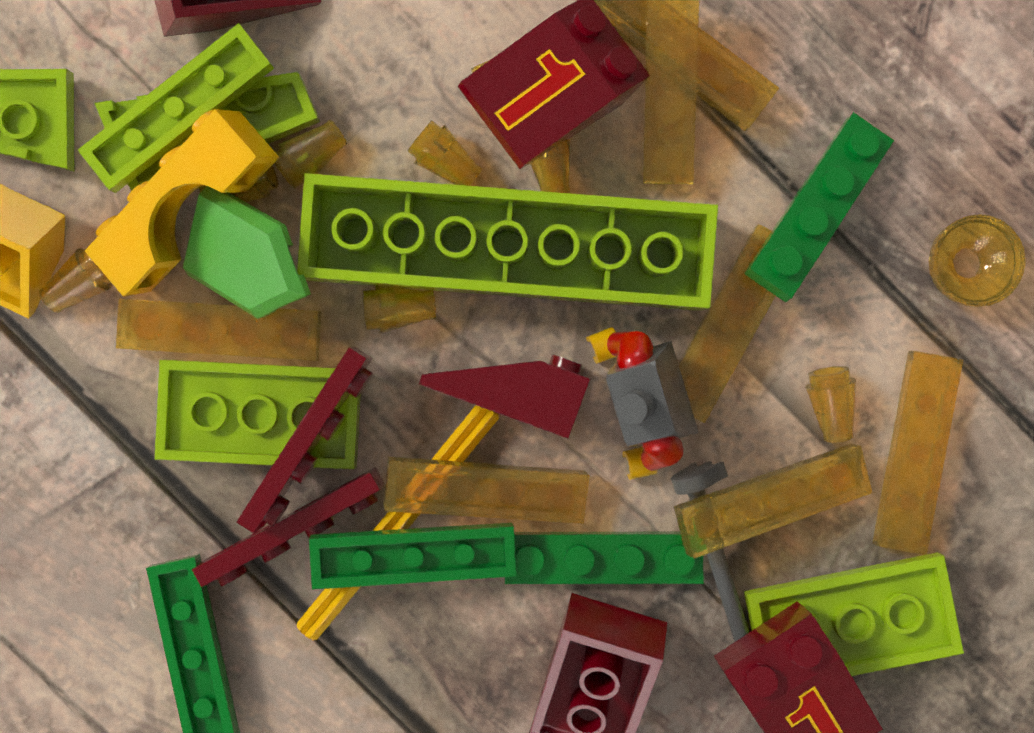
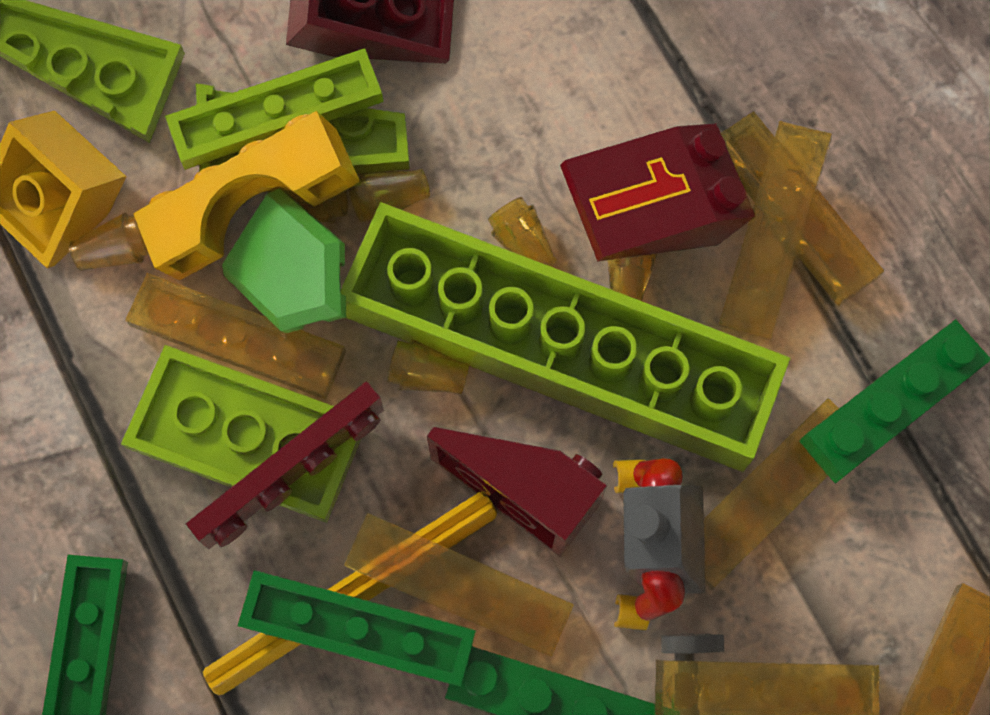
camera: 20 degrees right, 15 degrees down
dark red plate [192,467,385,587] -> none
clear yellow cone [805,366,856,443] -> none

